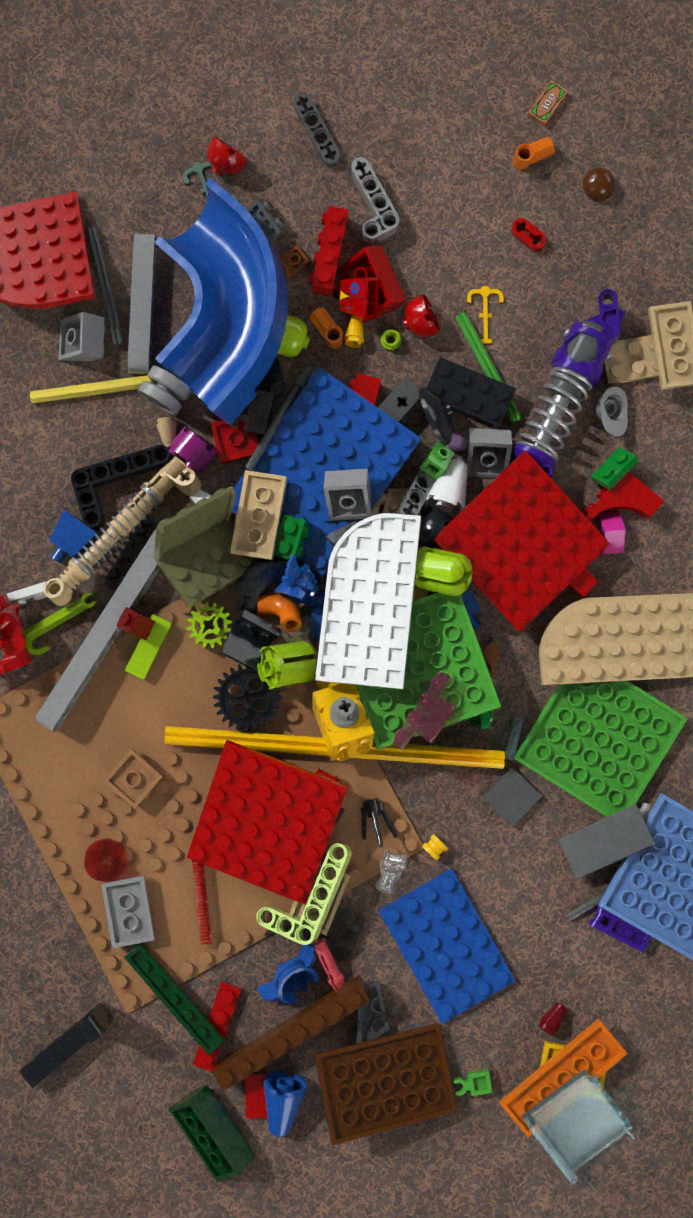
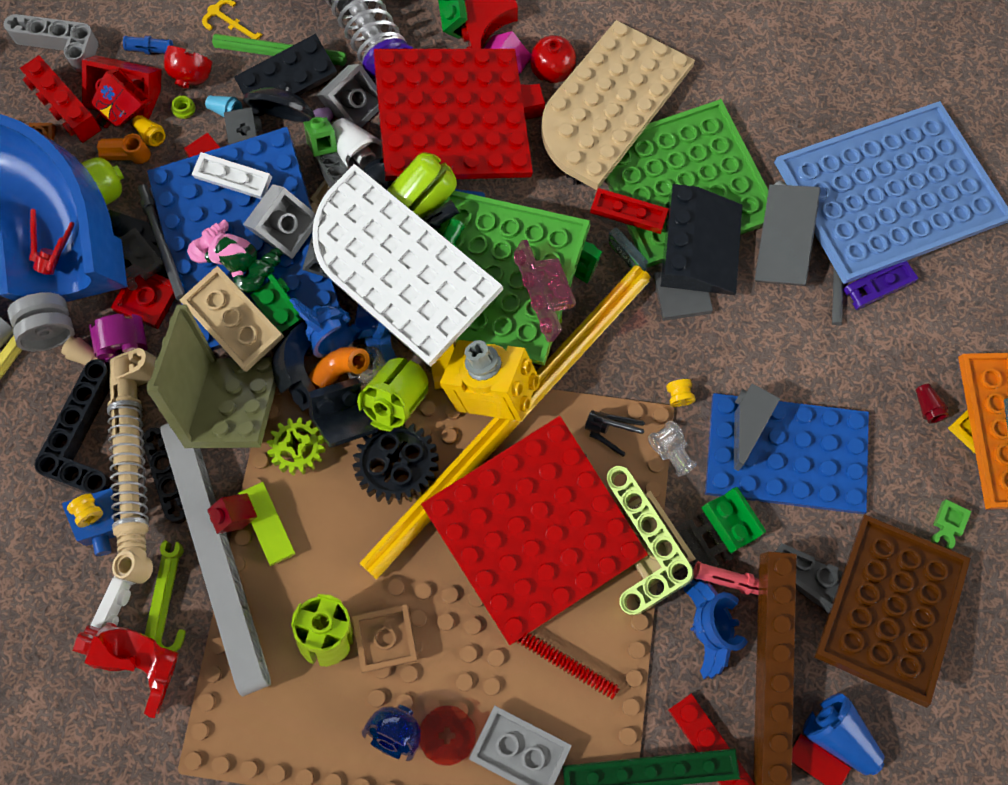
camera: 50 degrees left, 15 degrees down
none -> red plant [29,209,75,275]
none -> yellow wheel [67,494,103,528]
none -> blue pin [123,36,173,55]
none -> hair [187,220,283,293]
none -> white plate [192,152,272,199]
none -> medium azure cone [205,95,243,117]
none -> lime cylinder [291,594,354,667]
none -> clear blue cylinder [361,705,421,761]
none -> black pin [422,199,459,230]
none -> green pin [442,218,465,247]
none -> red cylinder [530,35,576,83]
none -> red plate [590,188,669,234]
none -> black slope [660,184,743,295]
none -> green bracket [701,487,766,553]
none -> dark grey slope [734,383,780,471]

